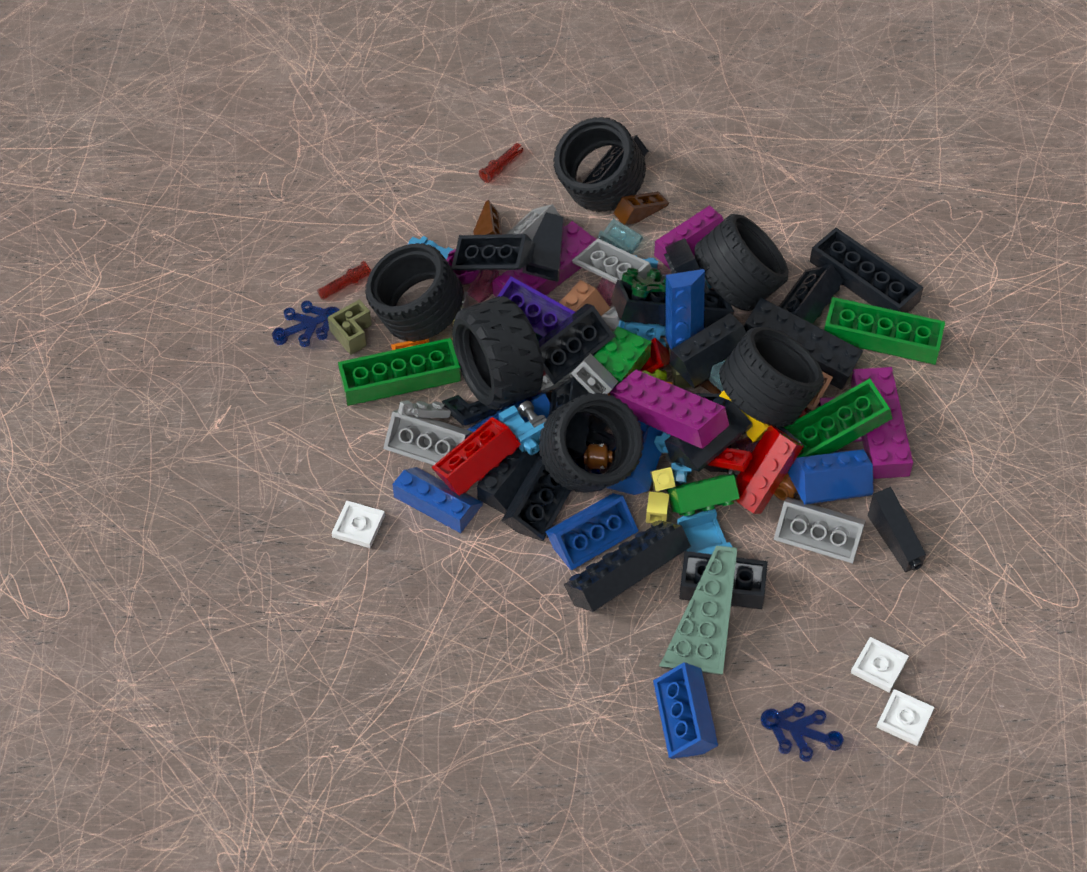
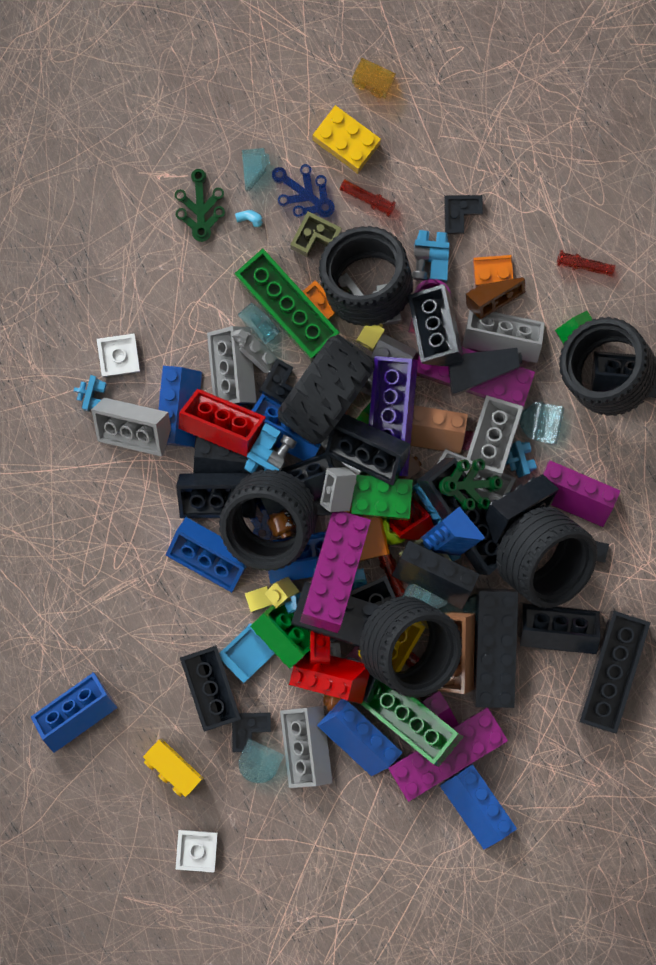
camera: 60 degrees right, 30 degrees up
black brick [564,520,691,612] -> none
reddish brown slope [613,191,669,225] -> none
sand green wing [659,546,737,675] -> none
clear blue plant [760,702,843,762] -> none
green brick [824,297,945,365] -> none
black slope [867,487,926,572] -> none
white plate [876,689,934,746] -> none
none -> dark azure hips [73,375,107,412]
none -> light grey slope [91,398,171,457]
none -> yellow brick [143,738,203,797]
none -> dark green plant [175,169,225,242]
none -> black plate [232,712,271,752]
none -> medium azure arm [235,210,263,227]
none -> clear light blue slope [237,302,280,344]
none -> clear light blue slope [238,738,284,783]
none -> clear light blue slope [242,148,270,191]
none -> yellow brick [312,105,381,174]
none -> clear yellow brick [352,58,396,99]
none -> blue slope [439,763,517,849]
none -> black plate [444,195,483,234]
none -> orange plate [473,255,513,286]
none -> green slope [555,311,592,344]

